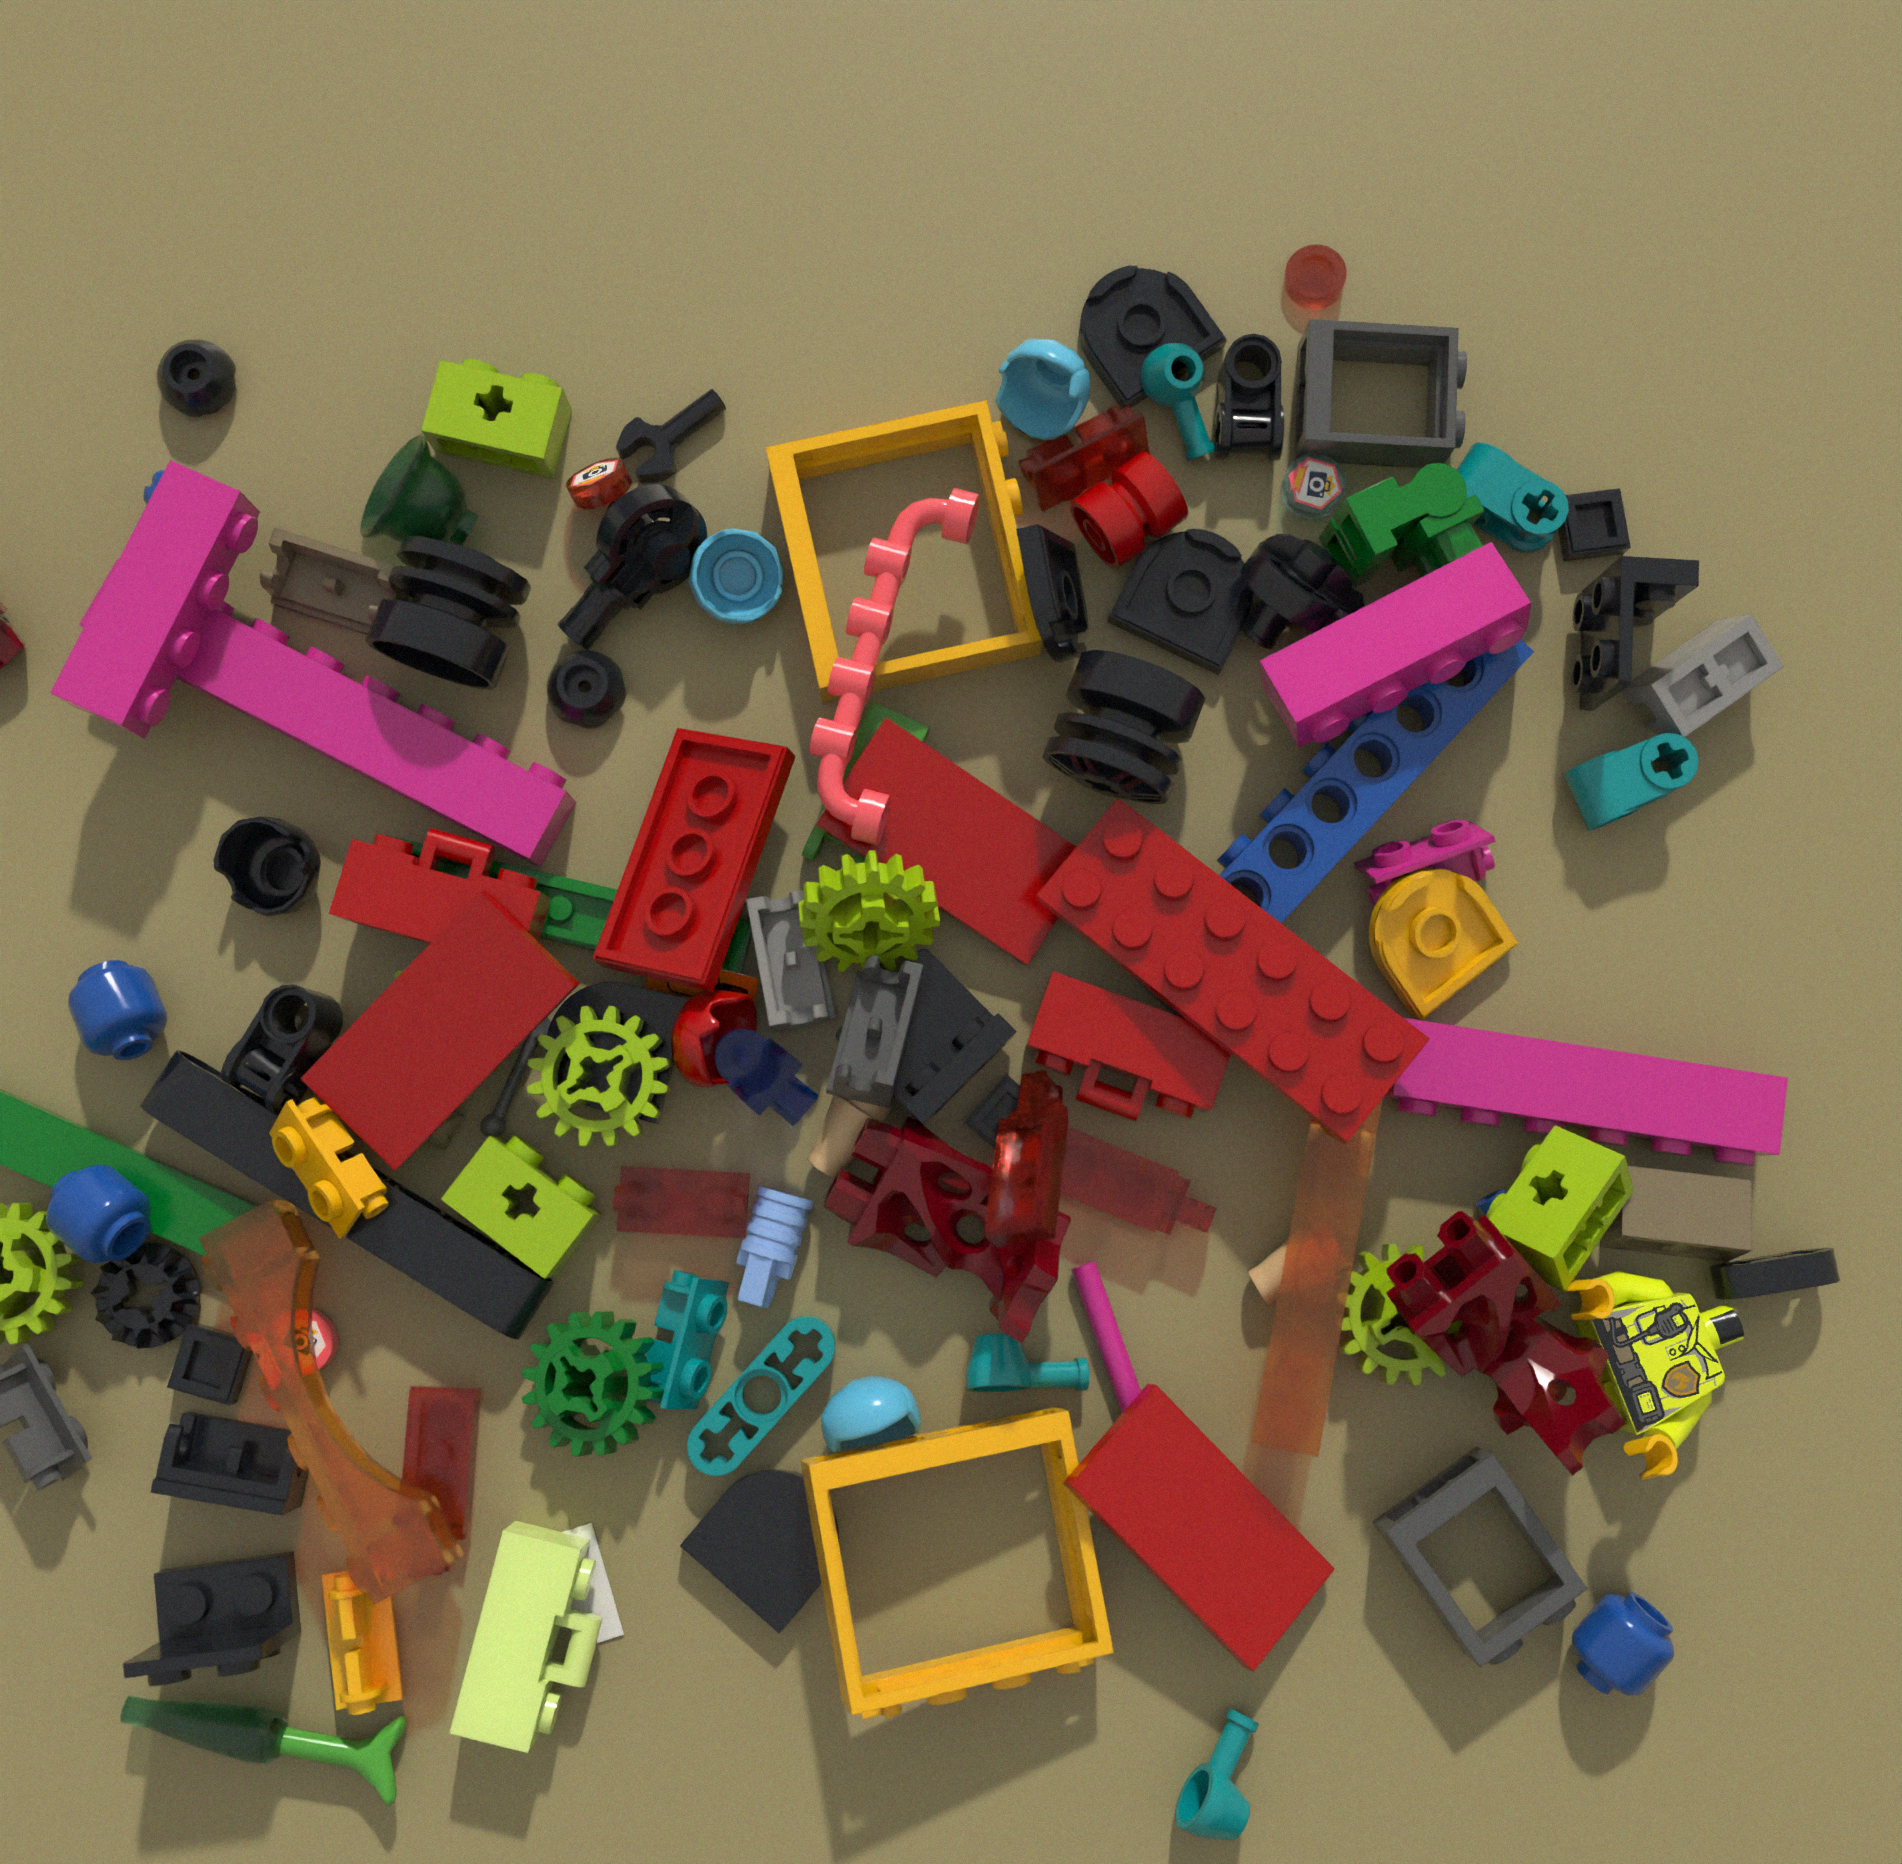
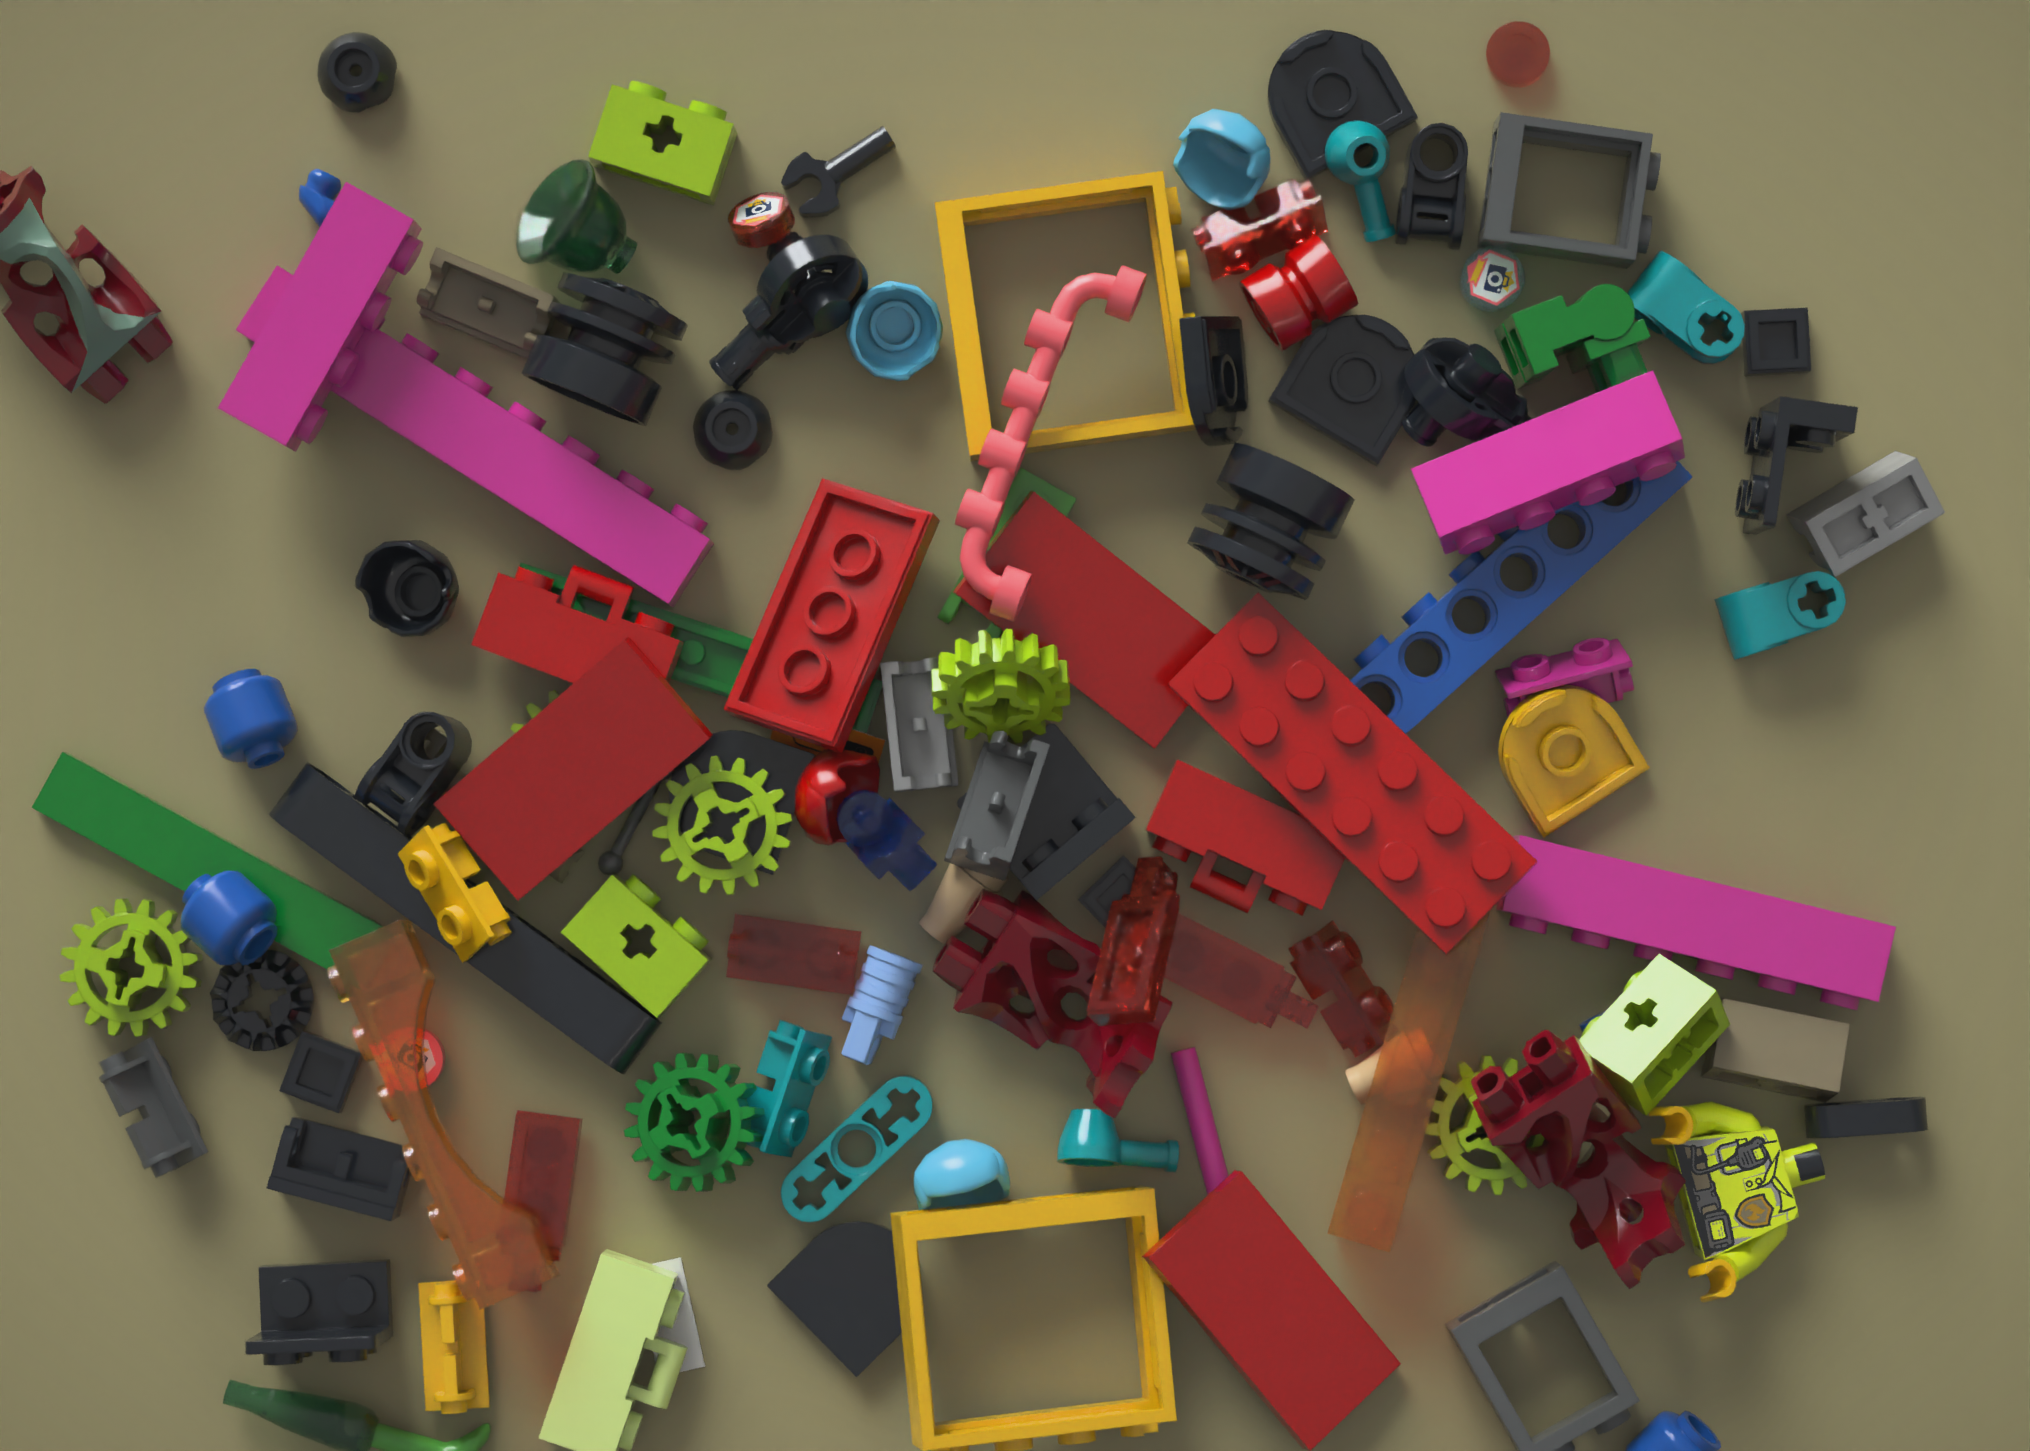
camera: 10 degrees right, 5 degrees up
none -> clear red hinge [1288,920,1400,1057]

